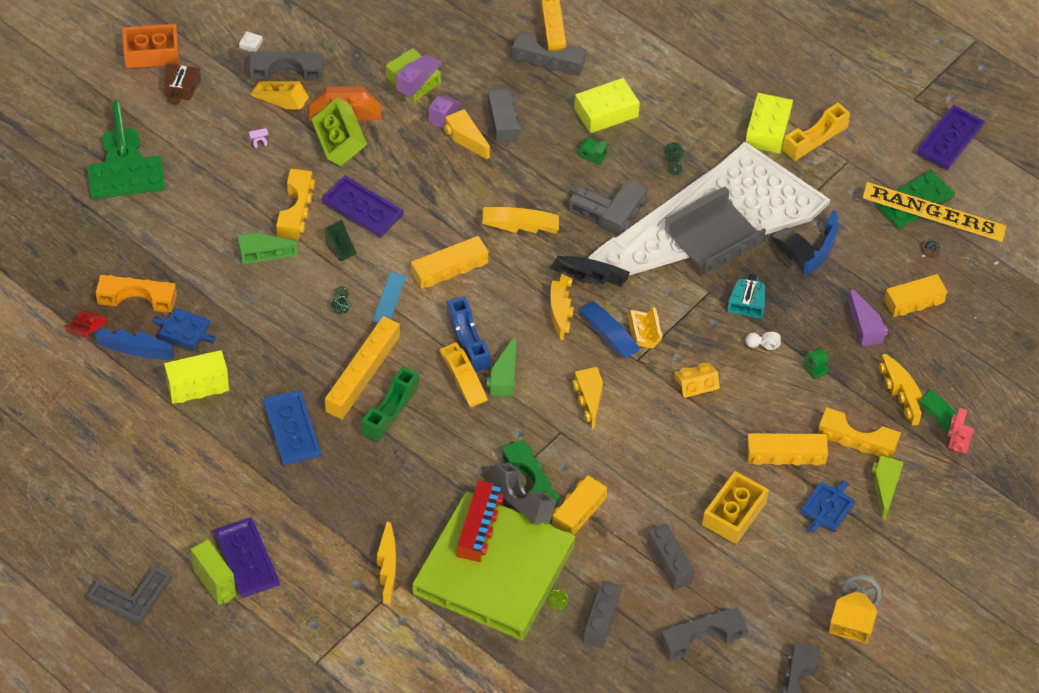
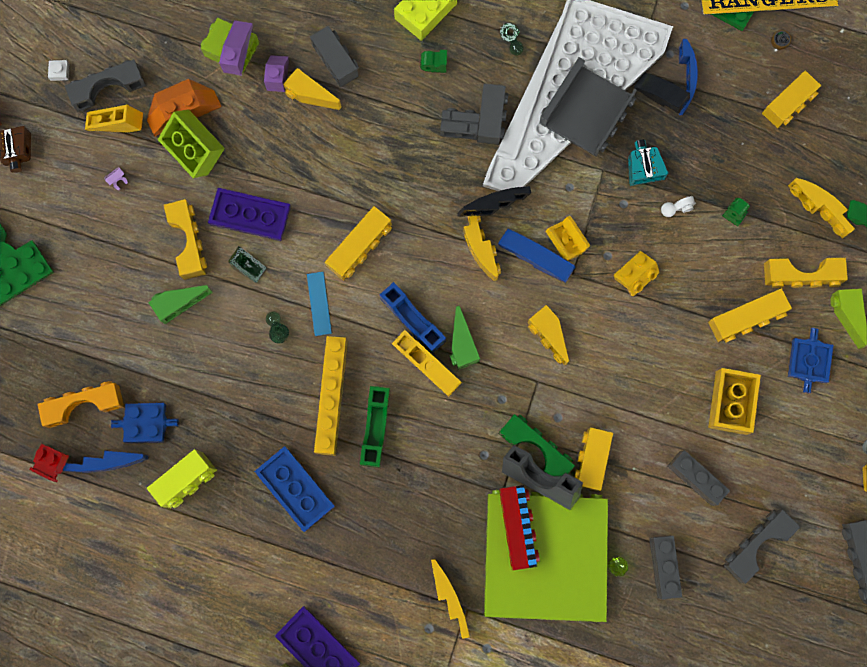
camera: 20 degrees left, 25 degrees up
yellow slope [482,207,559,234] -> none
medium lavender slope [848,290,888,346] -> none

